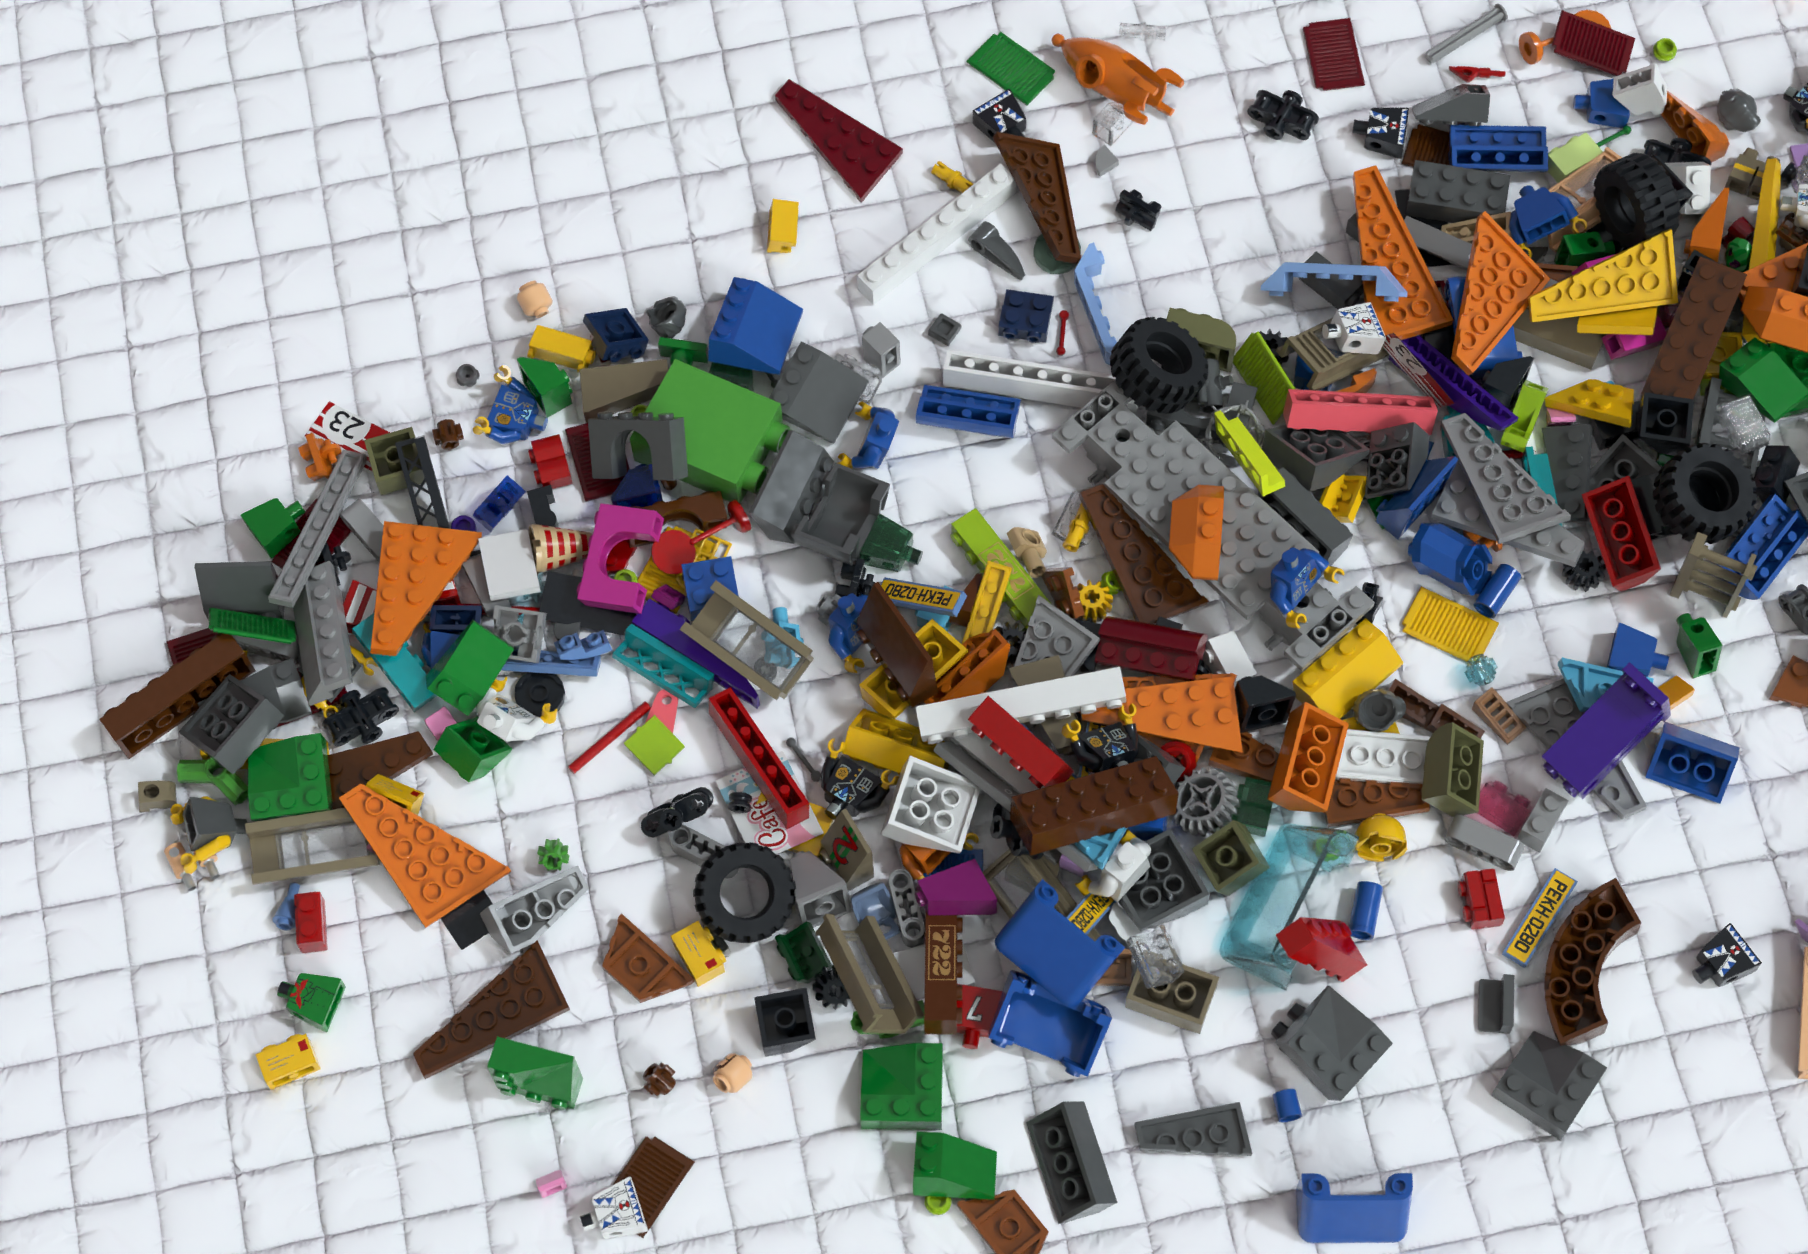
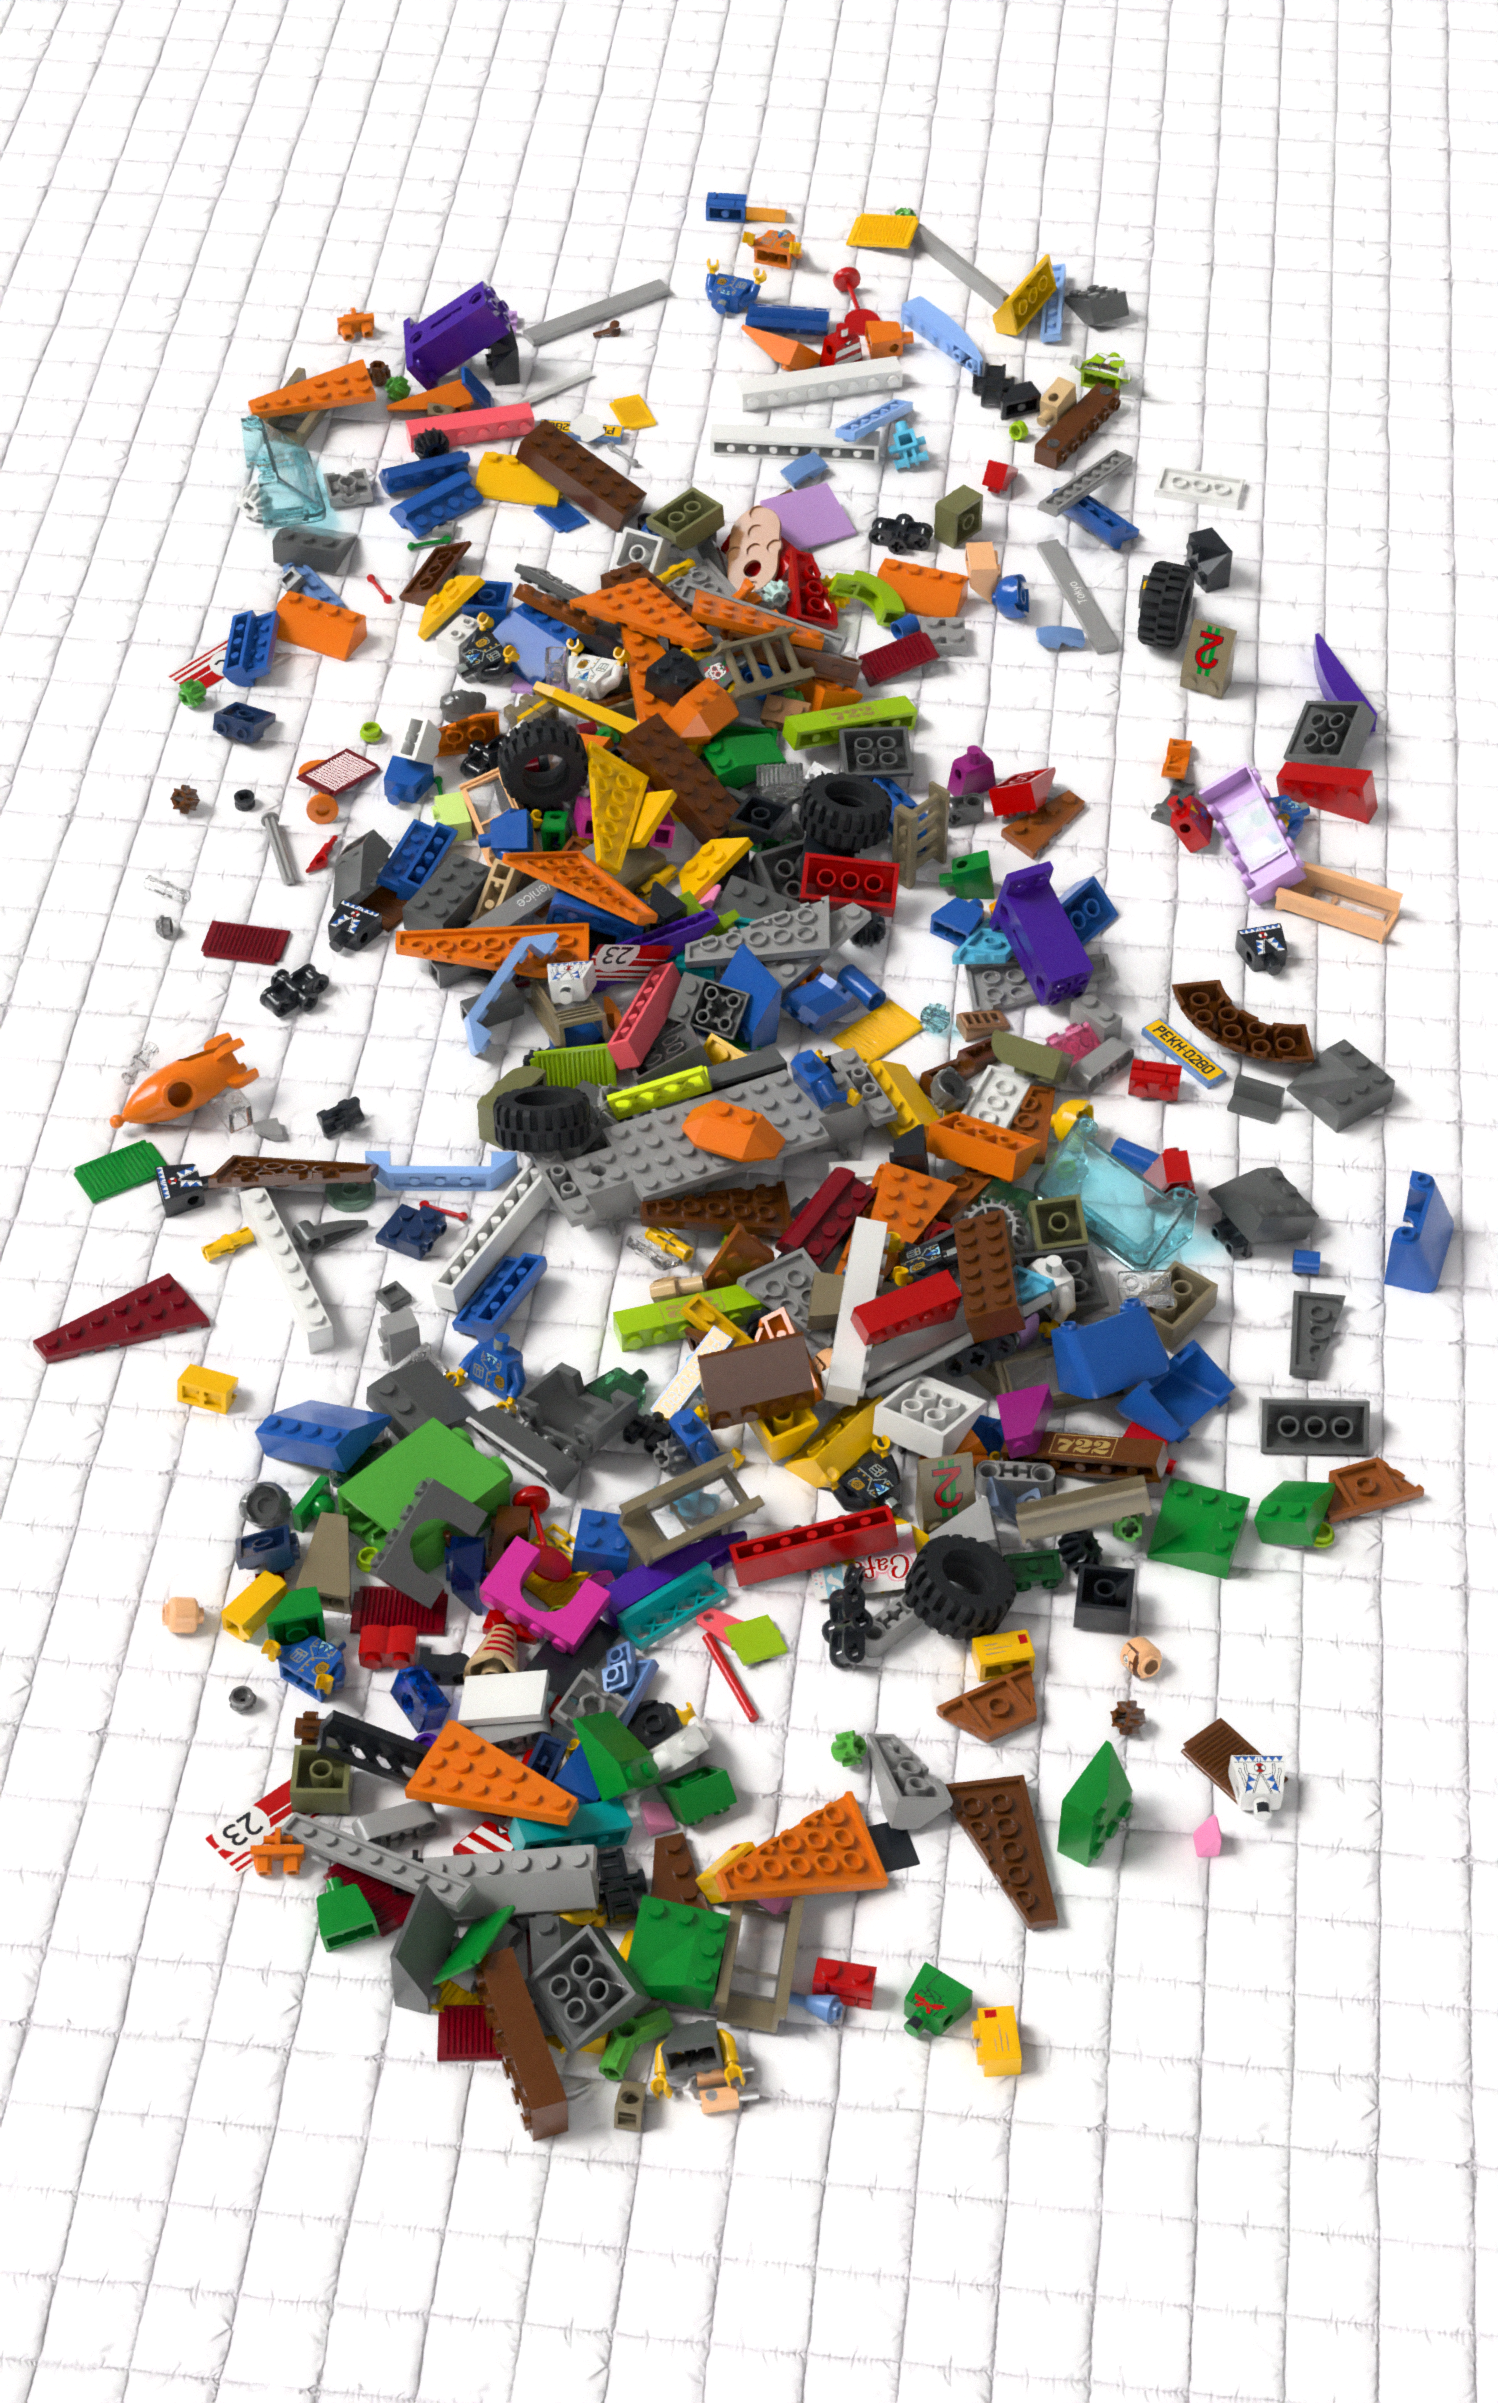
camera: 75 degrees left, 20 degrees down
none -> yellow pin [636,864,678,901]

